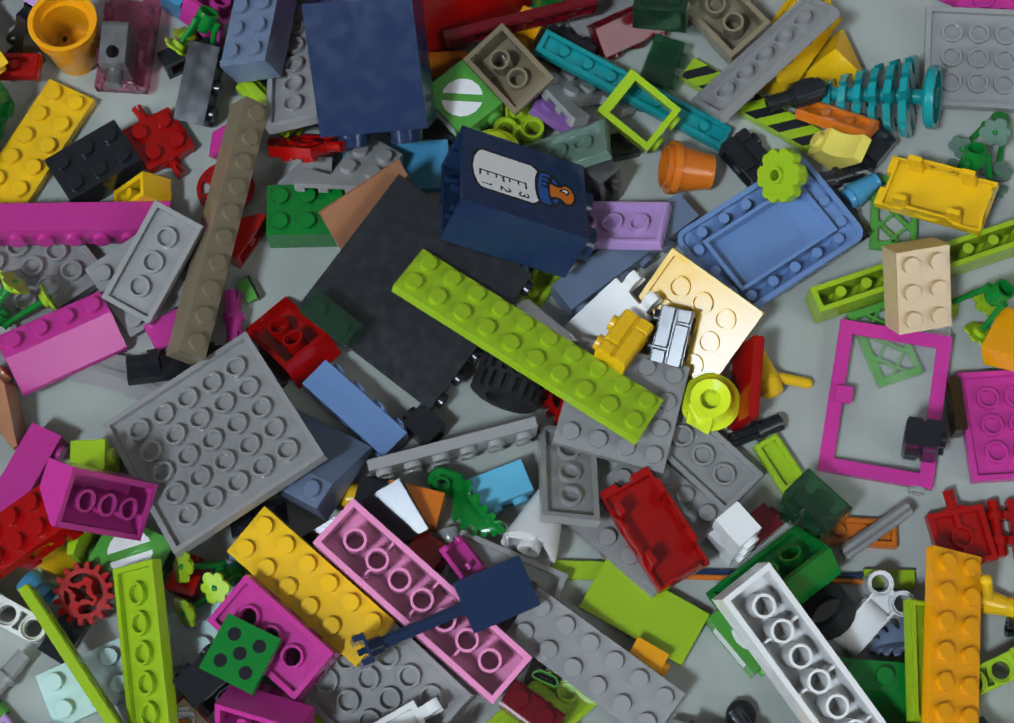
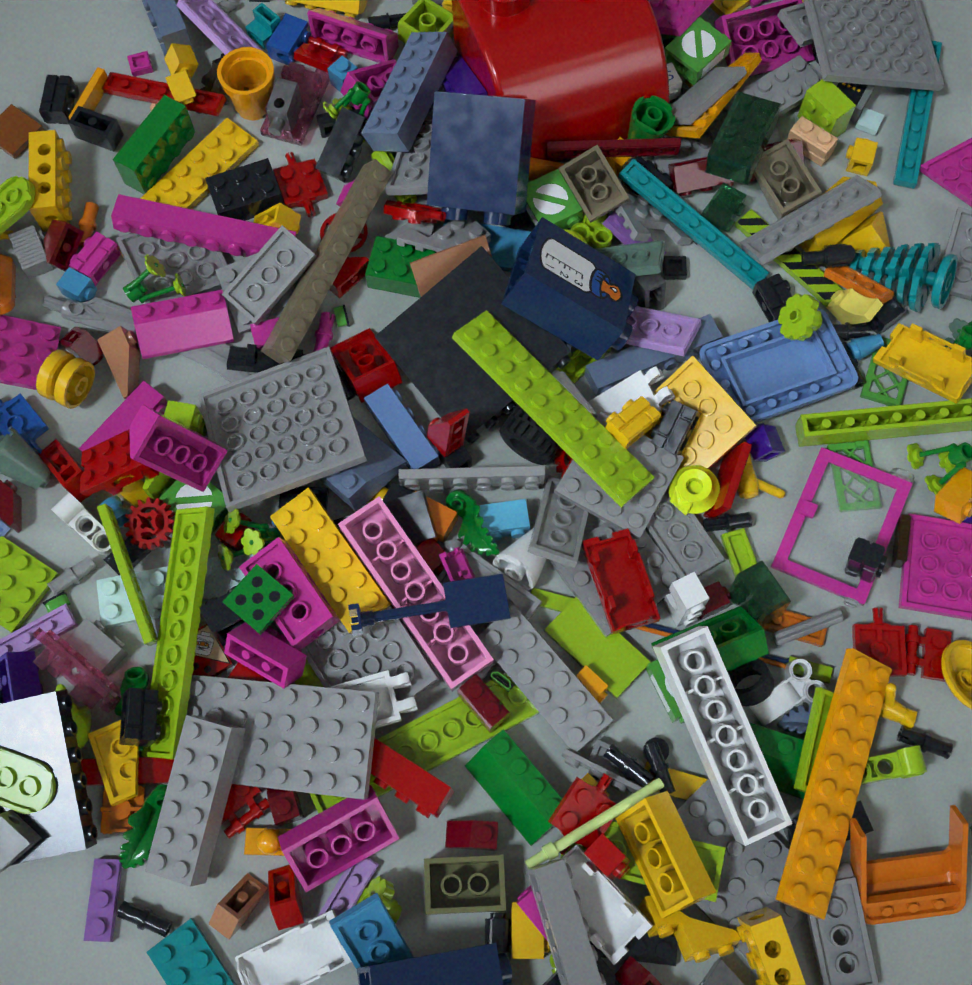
camera: 15 degrees right, 0 degrees up
clear green brick [299,289,366,348] -> none
lime window [596,69,681,154] -> none
orange piece [658,140,716,195] -> none
tan brick [882,237,952,335] -> none
none -> red slope [427,408,470,457]
none -> dark purple brick [745,423,785,462]

